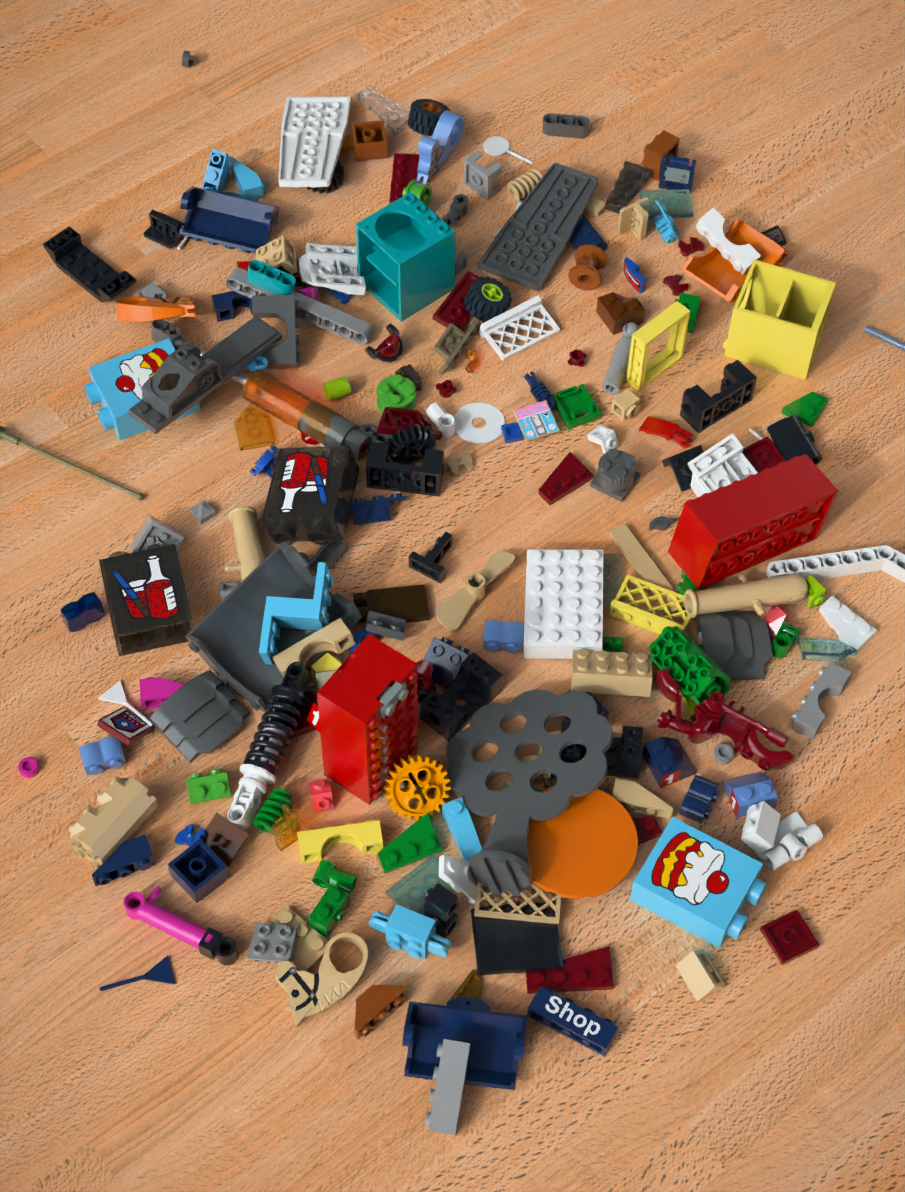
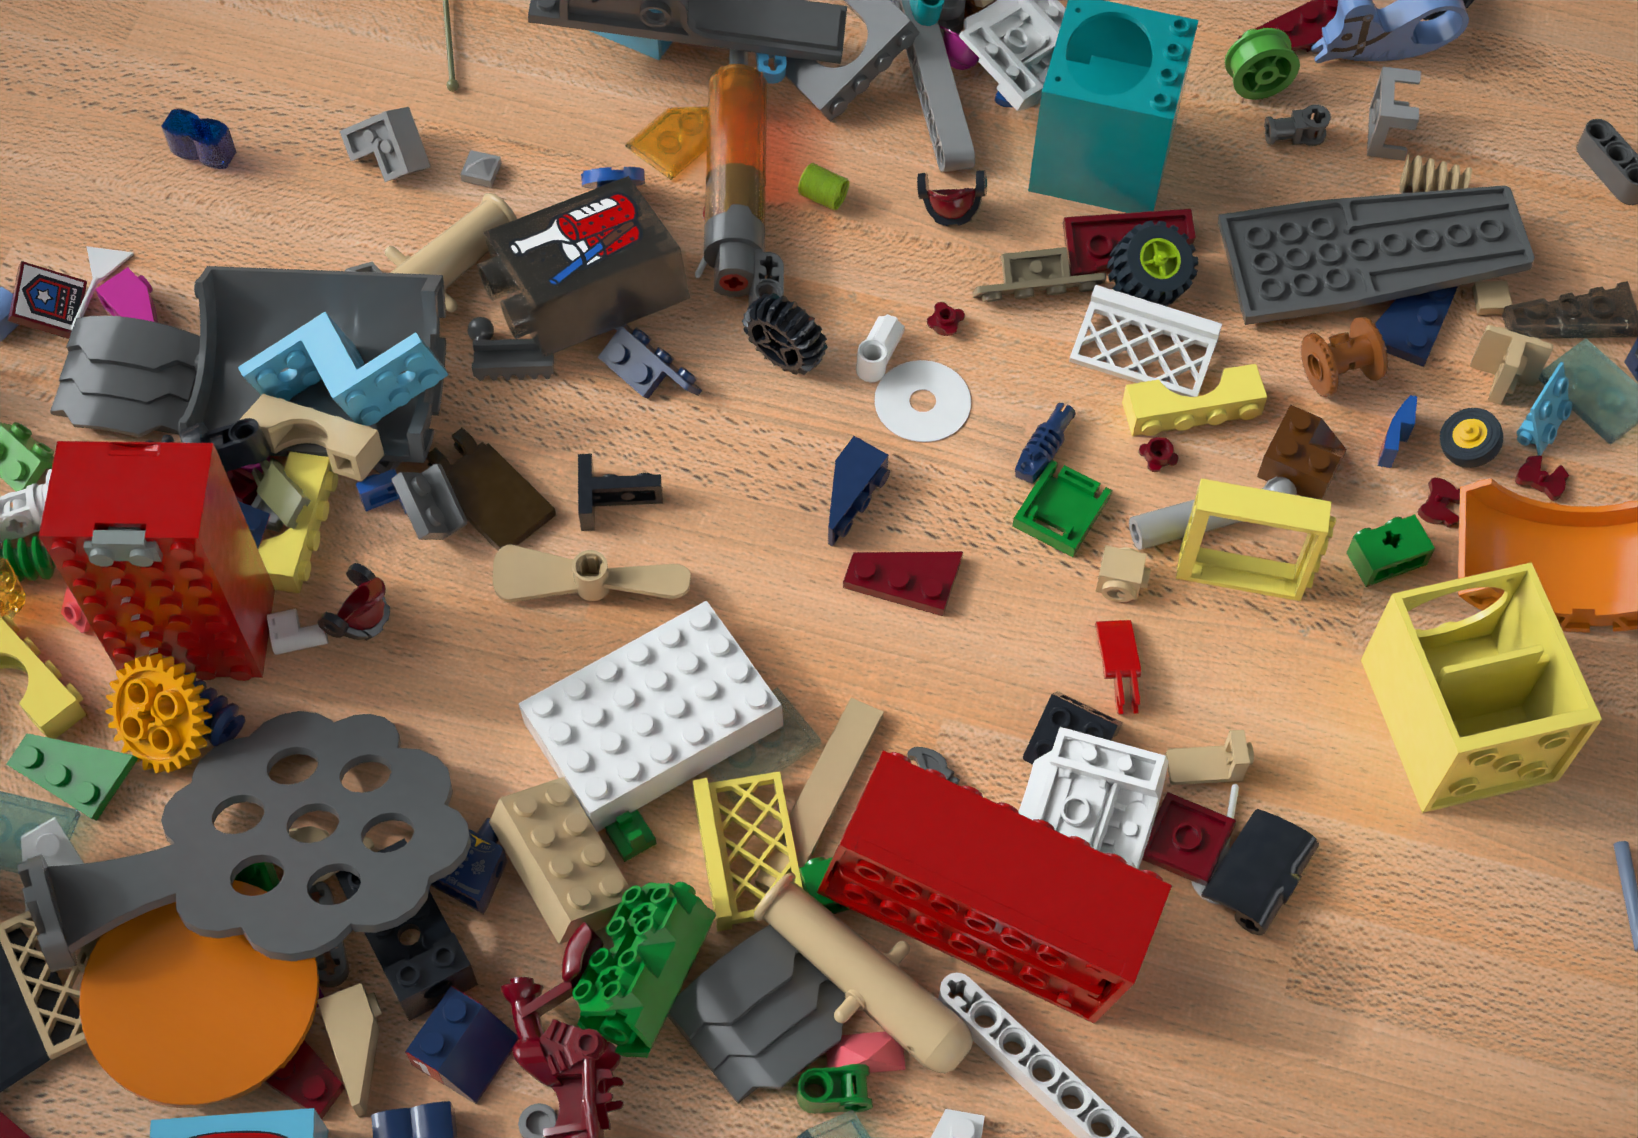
camera: 55 degrees right, 5 degrees up
clear smoke brick [99,544,194,656] -> none
black plate [366,442,444,497] -> none
dark red wing [376,407,443,440] -> none
bright green wheel [377,375,416,413] -> none
clear smoke bracket [395,364,422,392] -> none
black plate [420,652,503,742] -> none
dark blue bracket [423,637,470,688] -> none
medium azure slope [442,797,482,862] -> none
tan piece [446,452,474,476] -> none
light grey tile [455,251,467,275] -> none
clear orange arm [465,348,480,373] -> none
white piece [483,136,533,164] -> none
medium blue brick [484,620,524,653] -> none
blue tile [501,422,523,444] -> none
piece [513,400,560,442] -> none
white bracket [587,425,618,454] -> none
dark grey piece [590,448,640,502] -> none
black plate [680,360,757,434] -> none
white arch [696,208,761,275] -> none
green wing [781,392,828,427] -> none
lime bracket [805,574,826,609] -> none
none -> dark blue slope [828,436,890,546]
none -> light yellow arch [1122,364,1267,436]
none -> tan bracket [1166,730,1254,785]
none -> black wheel [1440,408,1503,468]

